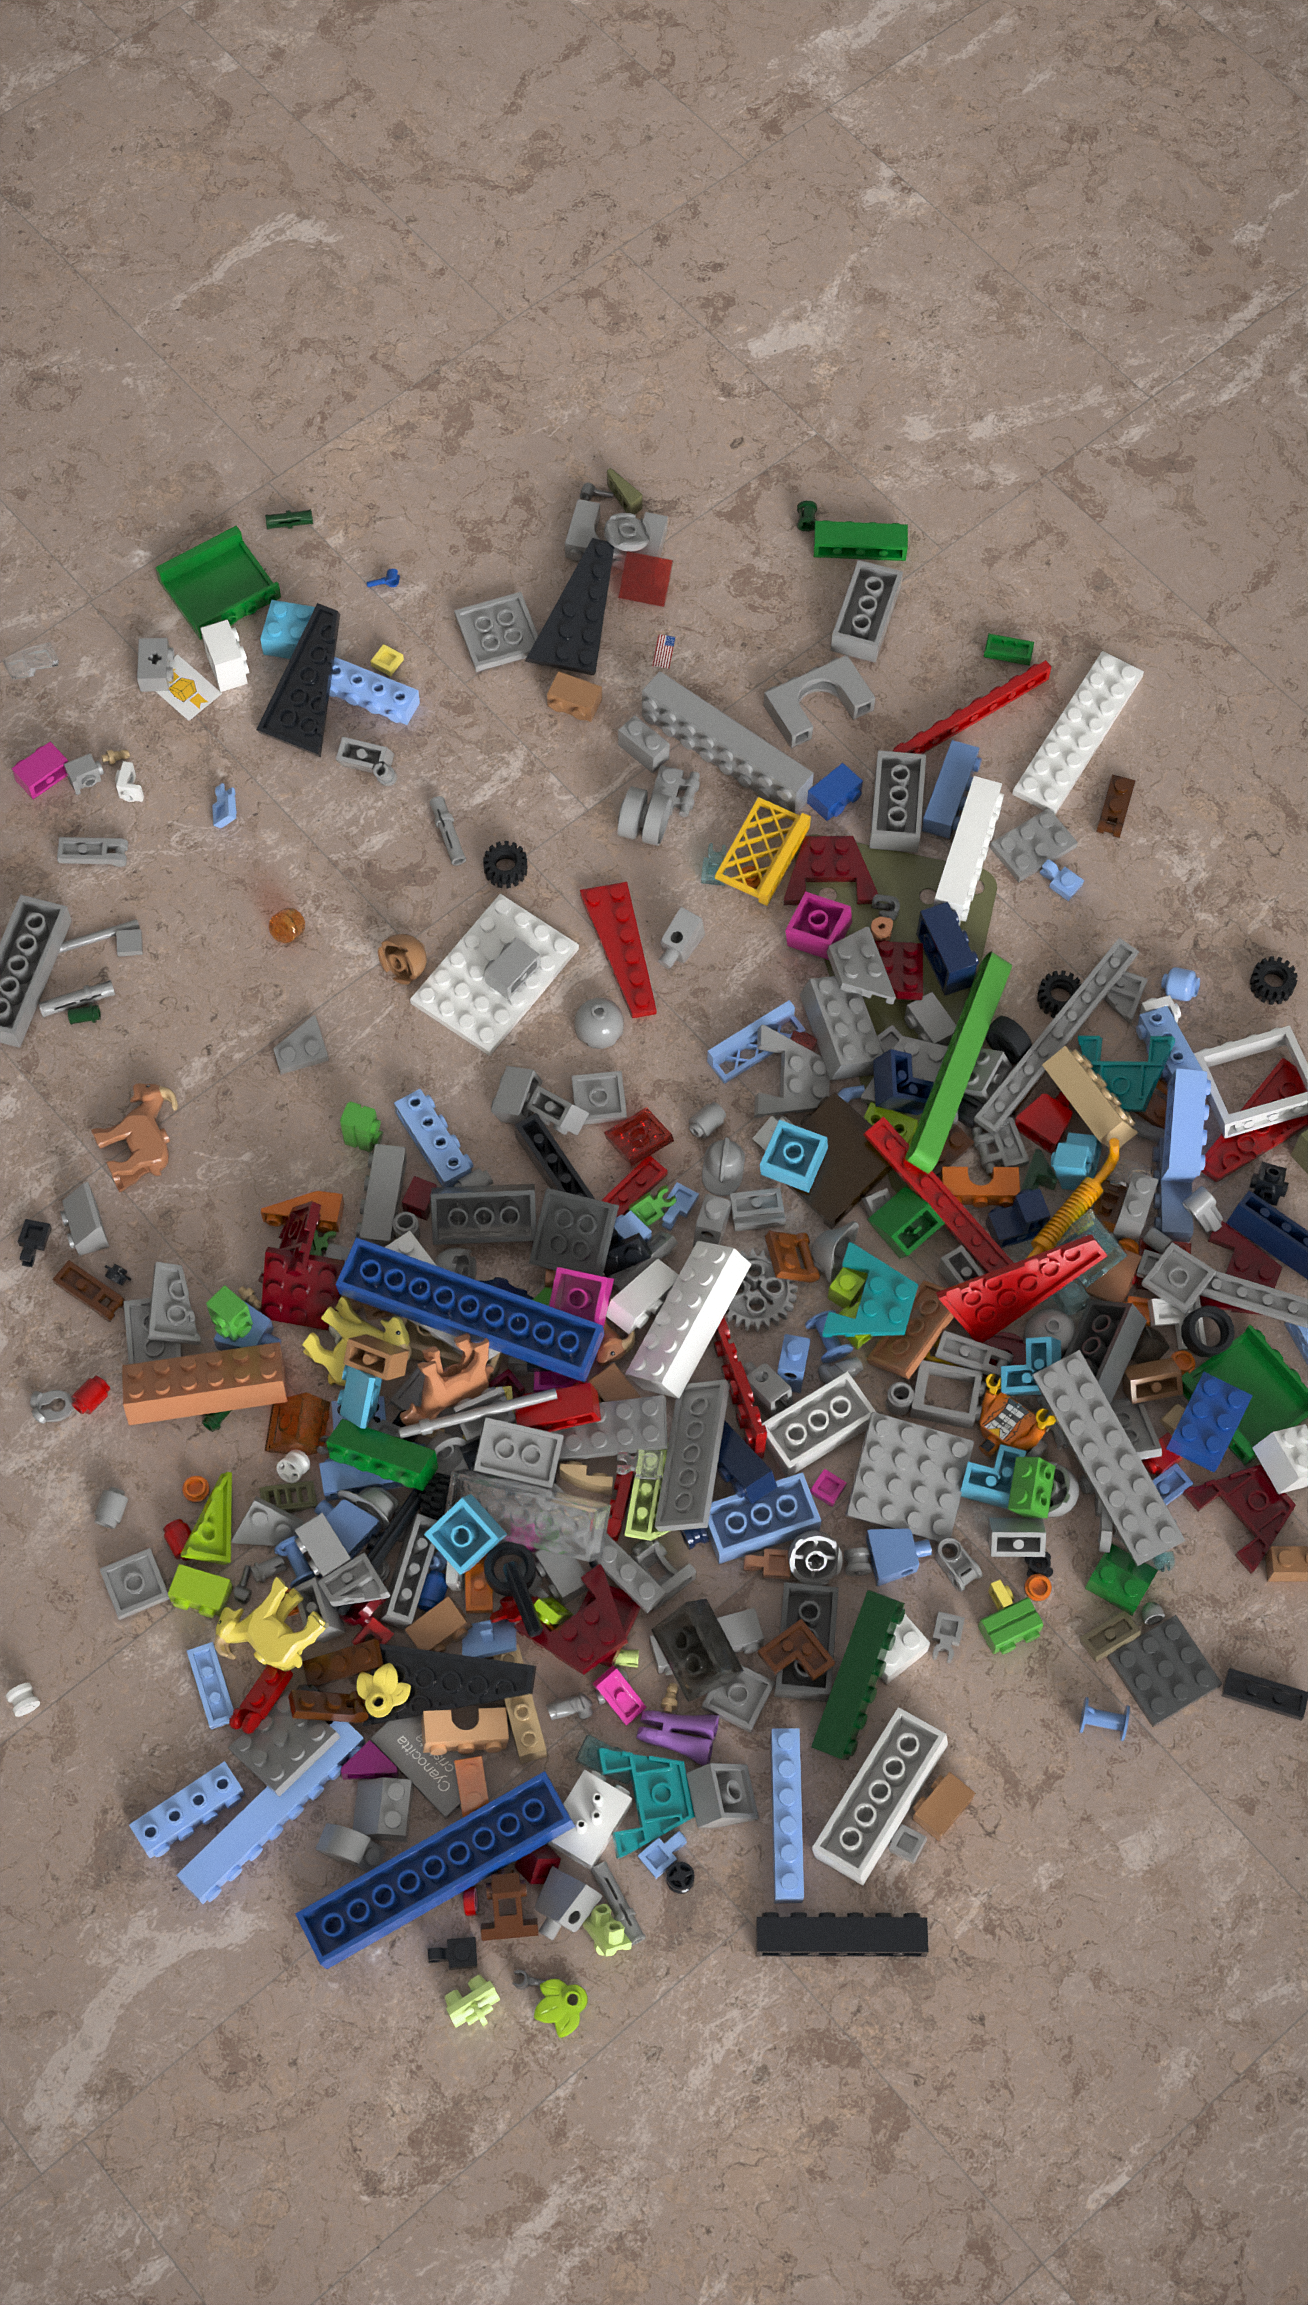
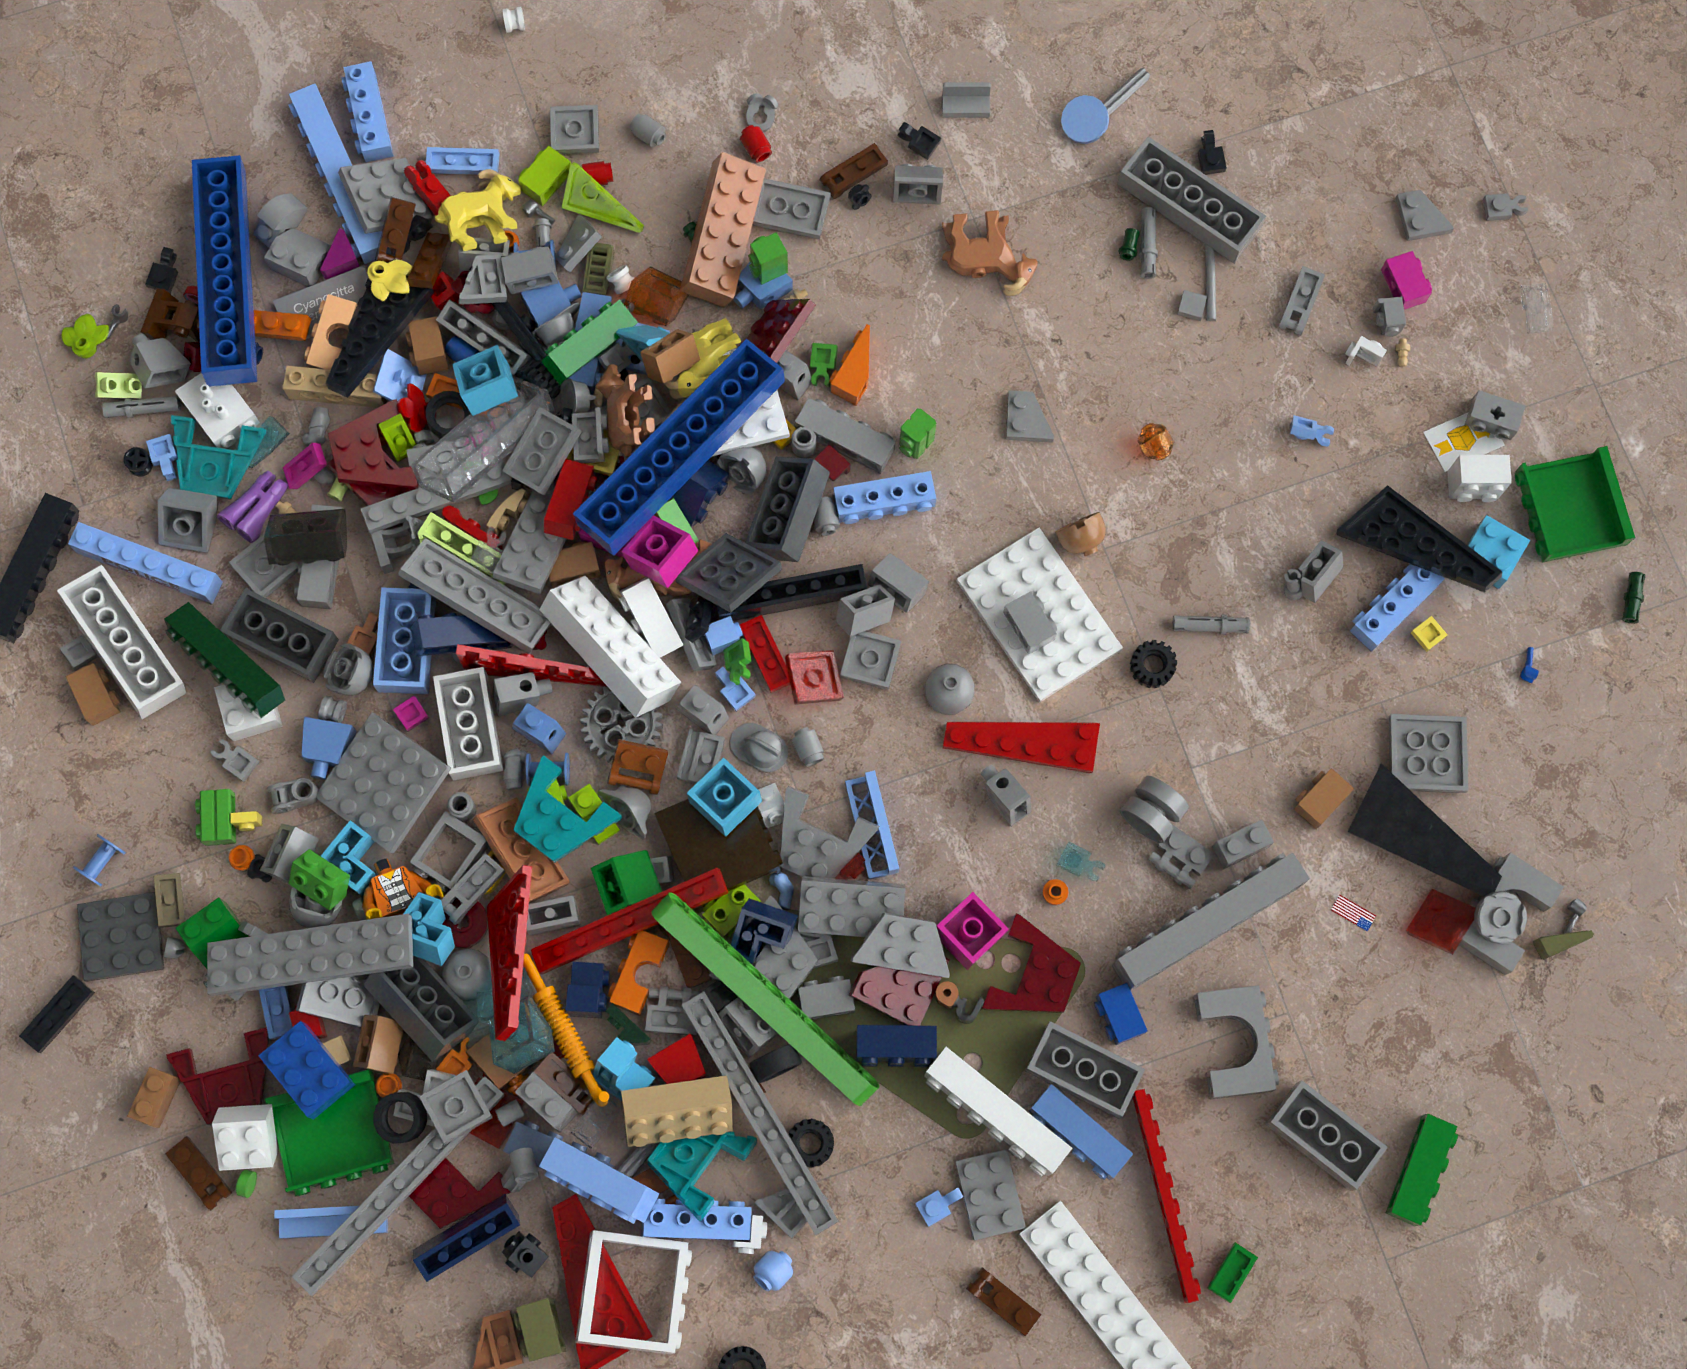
camera: 110 degrees right, 10 degrees up
light grey wing [147,1262,201,1345] -> none
orange plate [182,1476,210,1502] -> none
dark red wing [258,1201,321,1283] -> none
light grey bar [398,1388,558,1438] -> none
yellowish green hips [445,1975,500,2028] -> none
black axle [503,1561,543,1637] -> none
yellow fence [715,797,811,906] -> none
reddish brown plate [757,1619,835,1680] -> none
dark green bush [797,501,817,532] -> none

